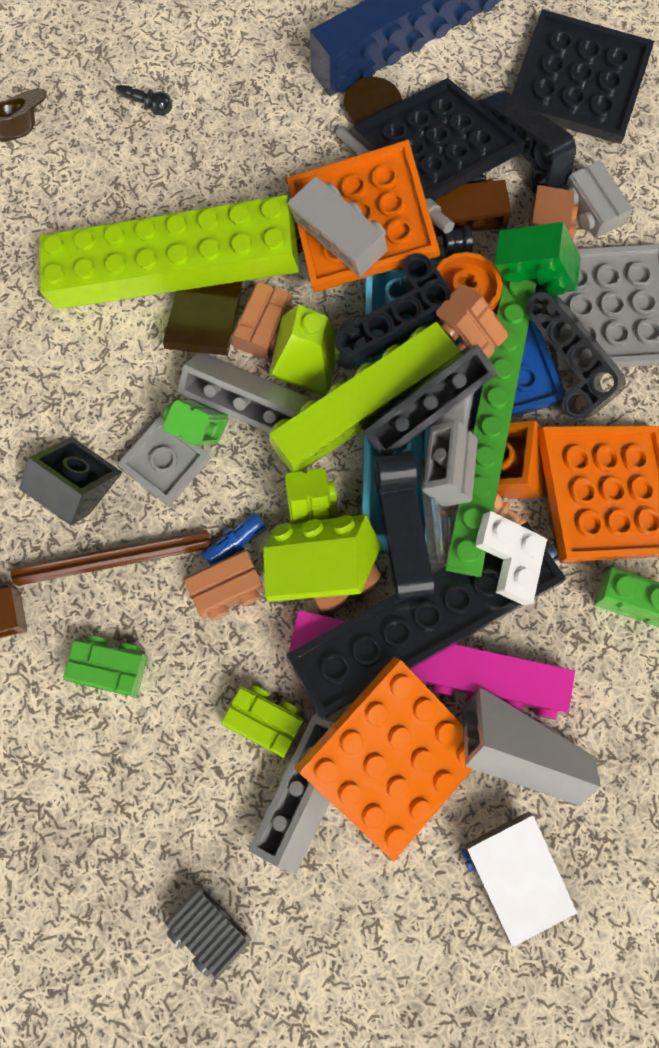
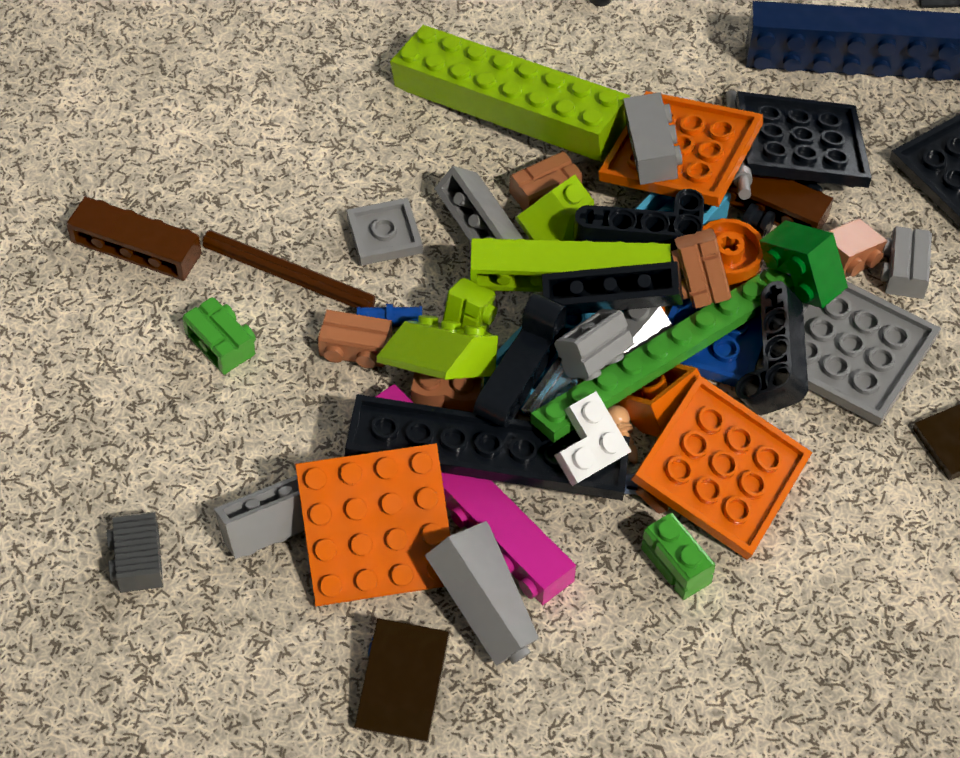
camera: 35 degrees right, 20 degrees down
black slope [19,437,122,525] -> none
dark brown tile [163,281,243,356] -> none
bright green brick [163,400,229,446] -> none
lime brick [221,684,305,759] -> none
dark brown tile [343,76,402,126] -> none
black beam [476,90,576,194] -> none

